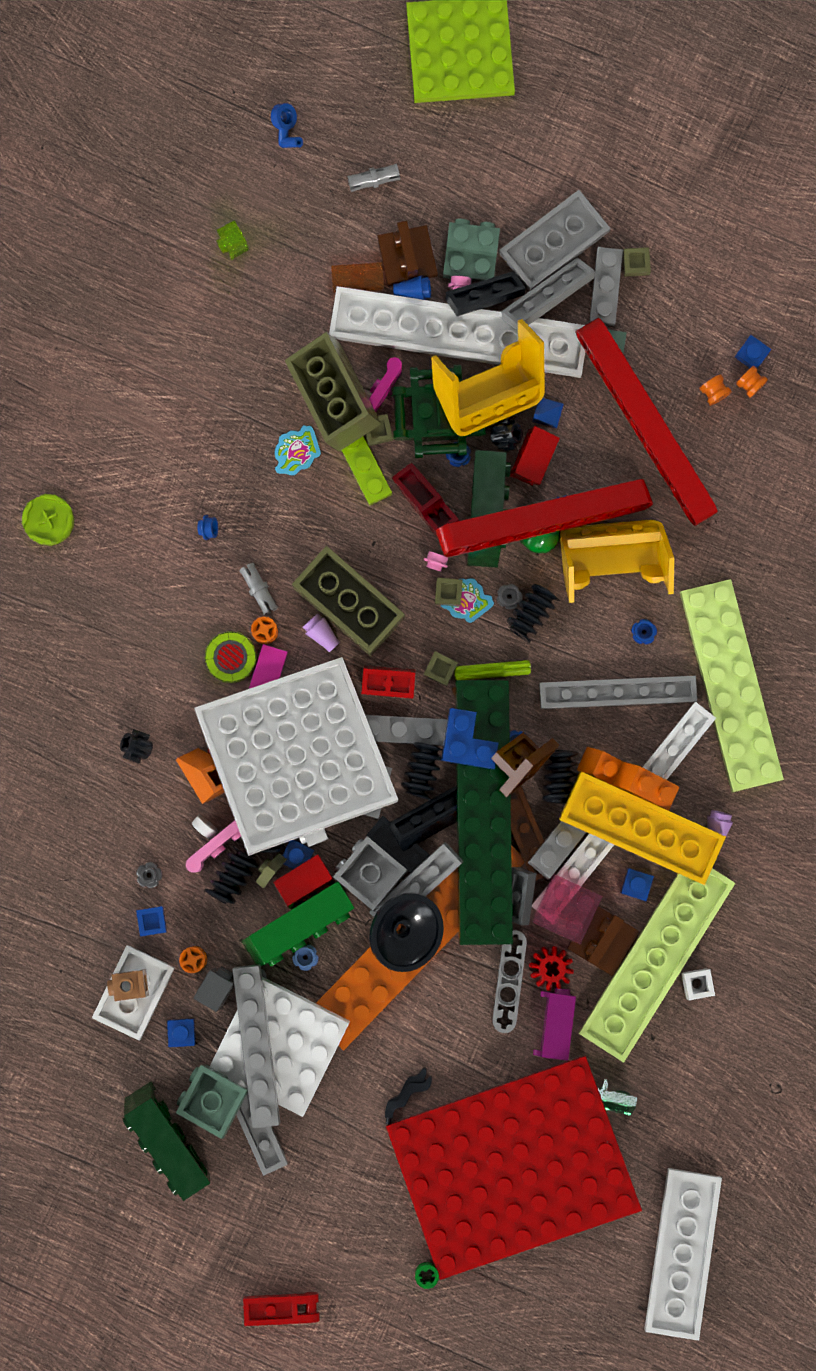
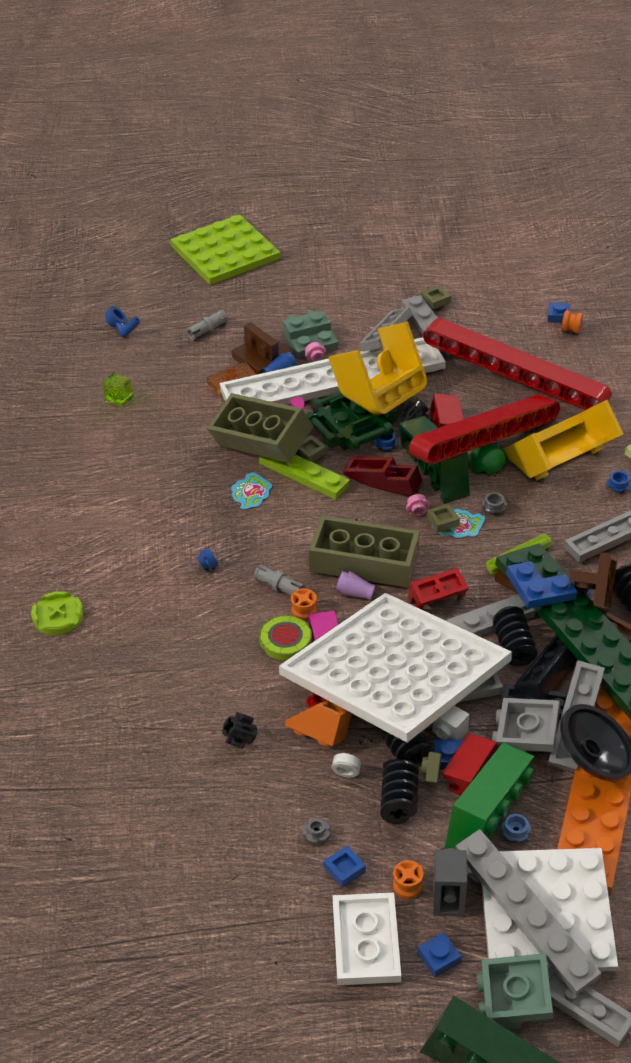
camera: 25 degrees left, 40 degrees down
medium nougat brick [107,969,149,1001] -> none
bright pink plate [186,820,241,873] -> none
olive plate [423,652,458,687] -> none
black plate [445,271,526,316] -> none
light grey plate [499,190,611,291] -> none
black piece [506,584,560,643] -> none
blue slope [532,398,564,429] -> none
orange wheel [699,374,732,406] -> none

